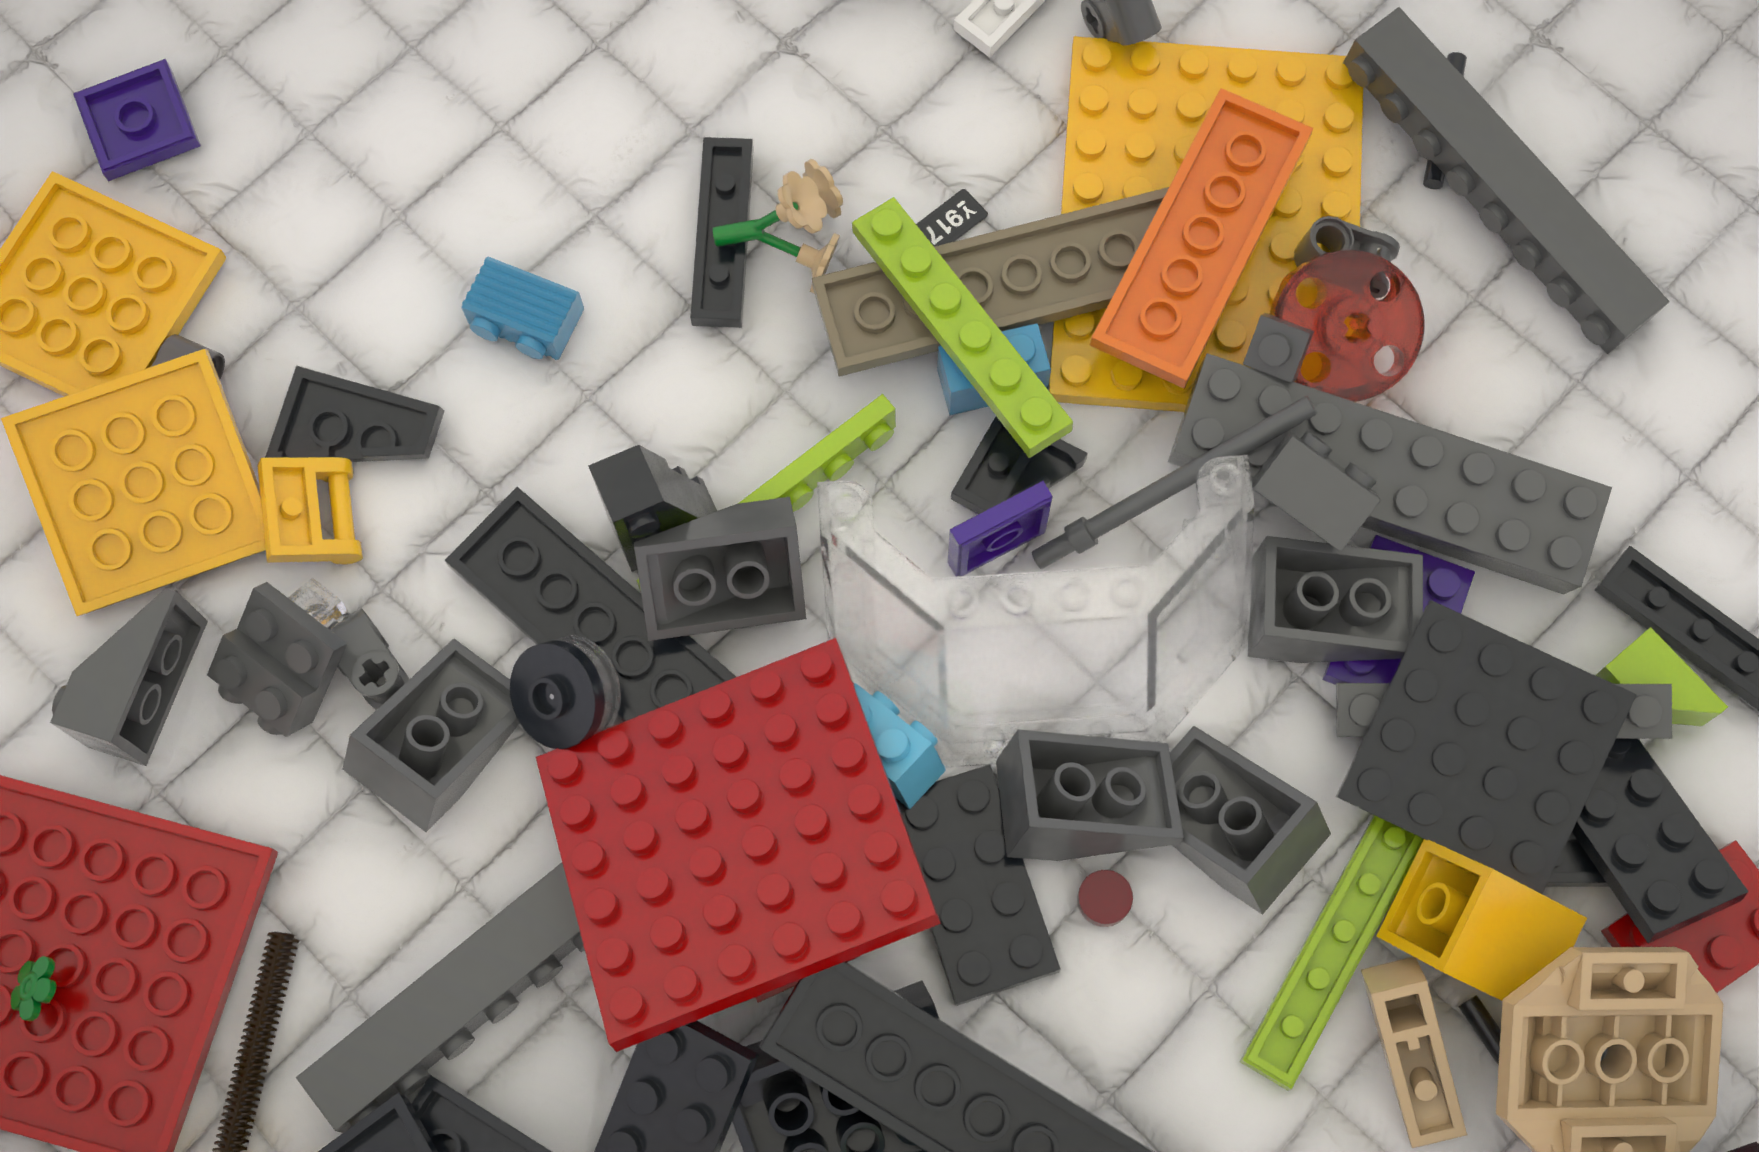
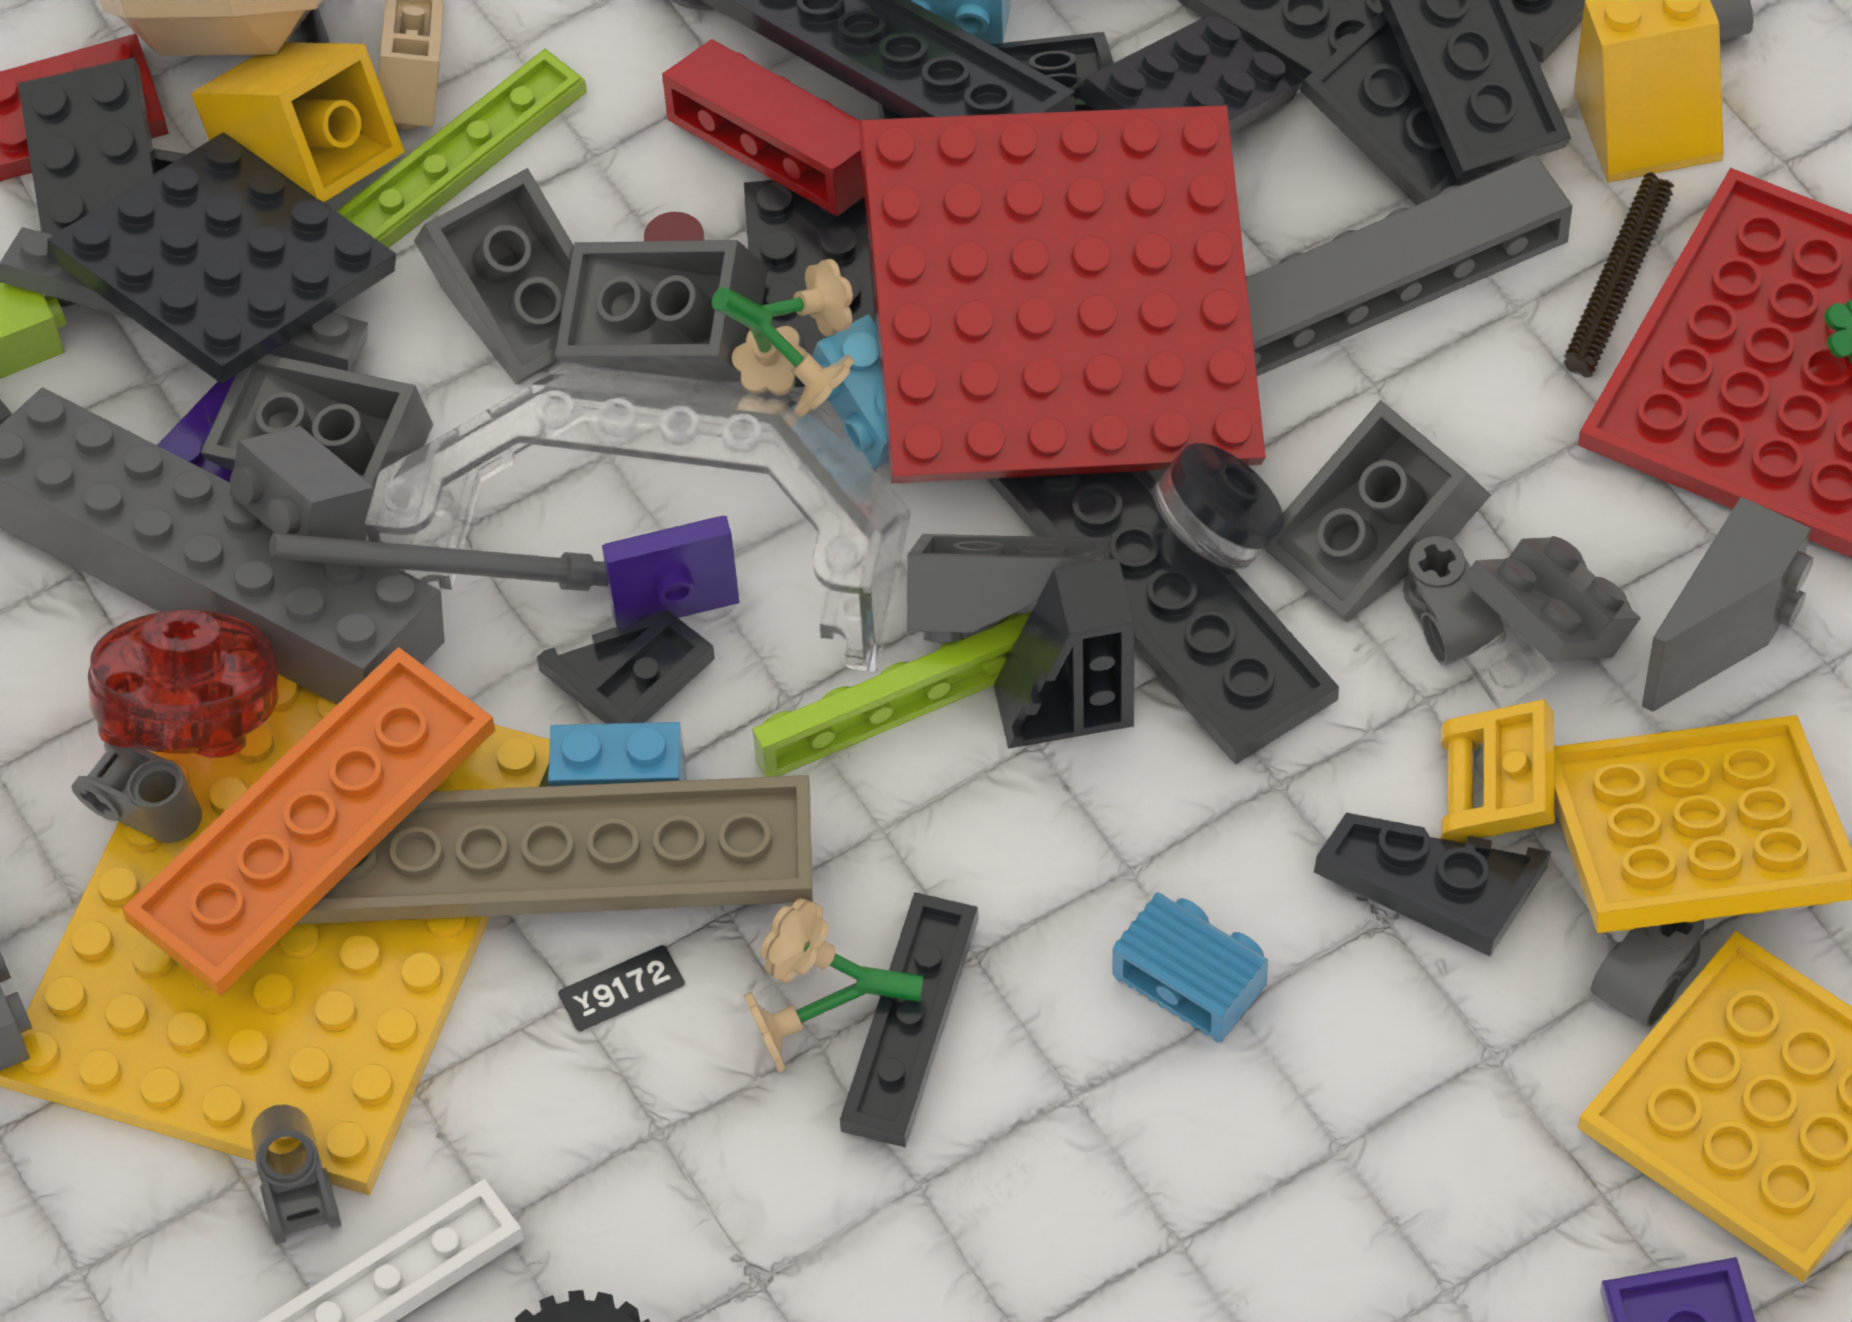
camera: 165 degrees left, 15 degrees down
lime plate [852,197,1073,458] -> none
dark grey plate [1243,313,1314,383] -> none
none -> red brick [662,39,865,216]
none -> tan plant [712,259,854,418]

